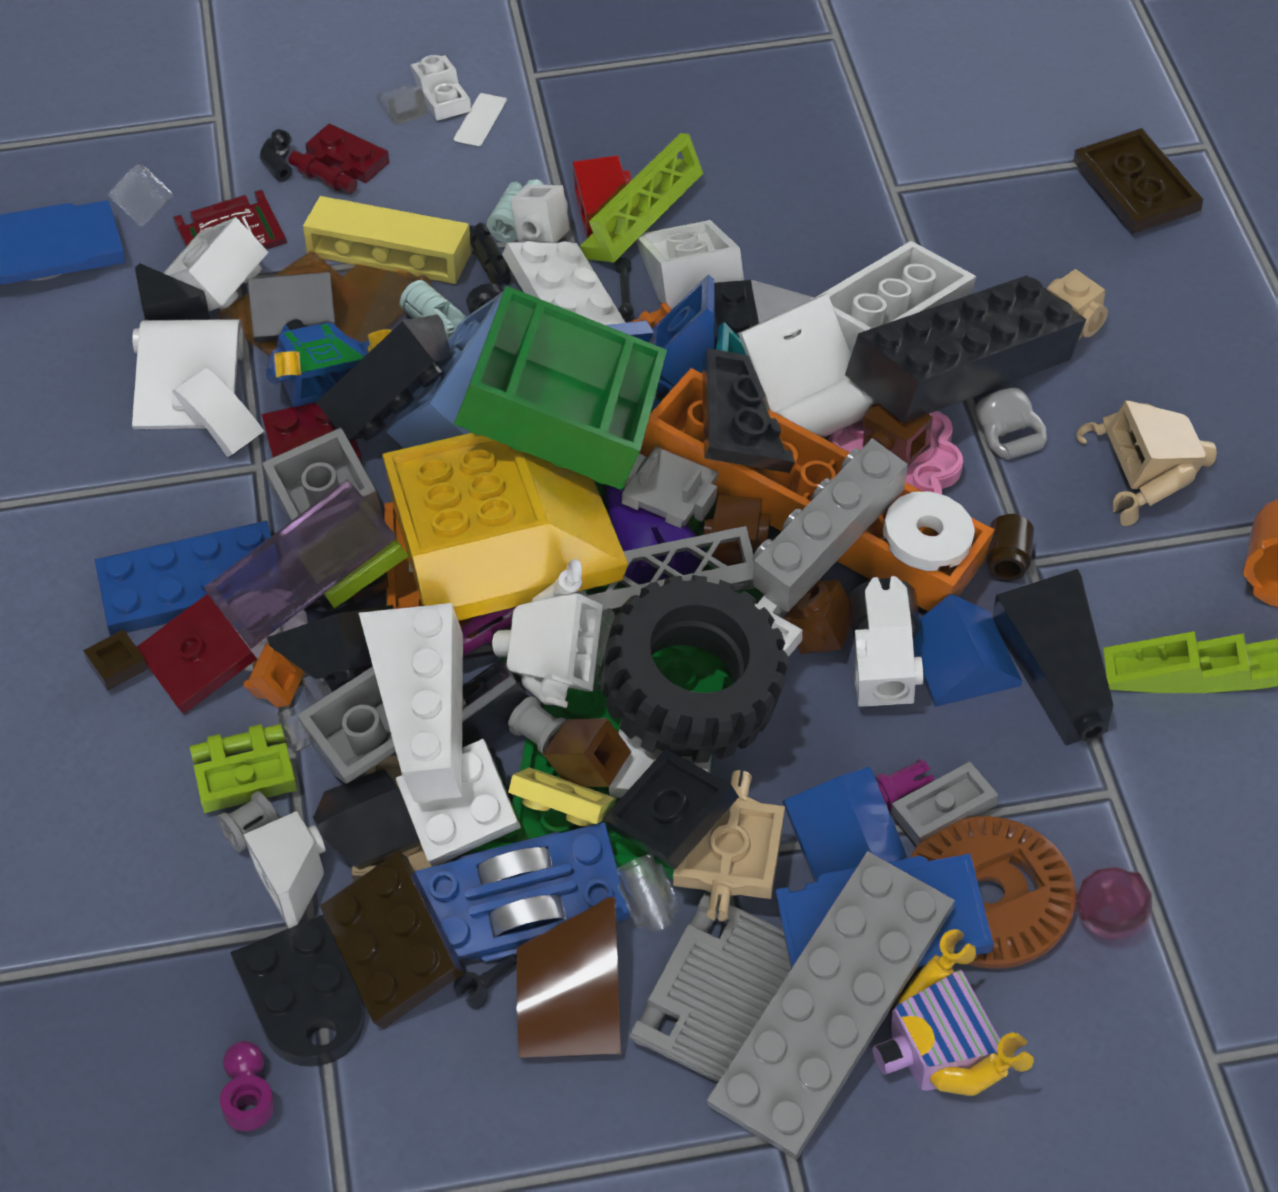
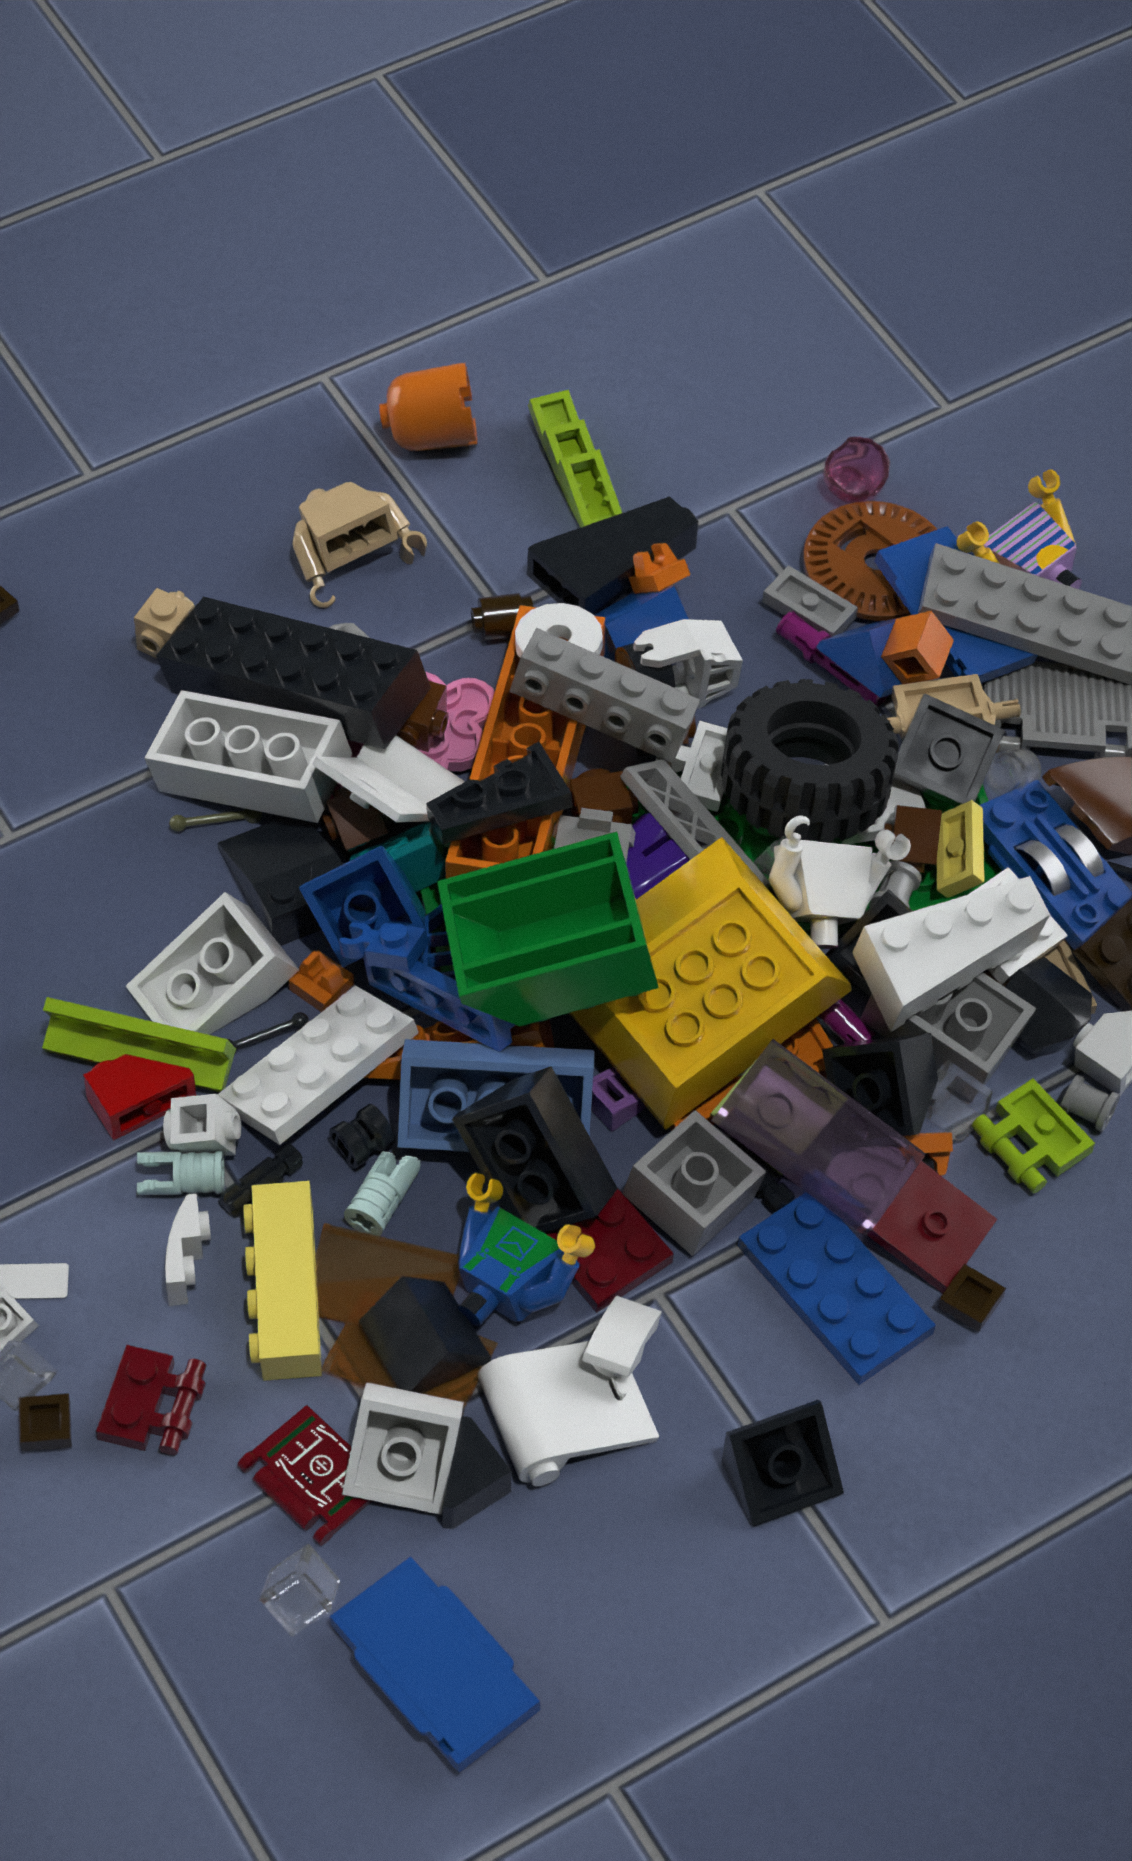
camera: 115 degrees left, 5 degrees up
black arm [260,129,292,181] -> none
none -> dark brown plate [19,1393,72,1451]
none -> white slope [165,1194,211,1306]
none -> blue plate [339,922,429,972]
none -> orange tile [629,543,691,594]
none -> black slope [721,1400,844,1526]
none -> orange brick [881,611,954,684]

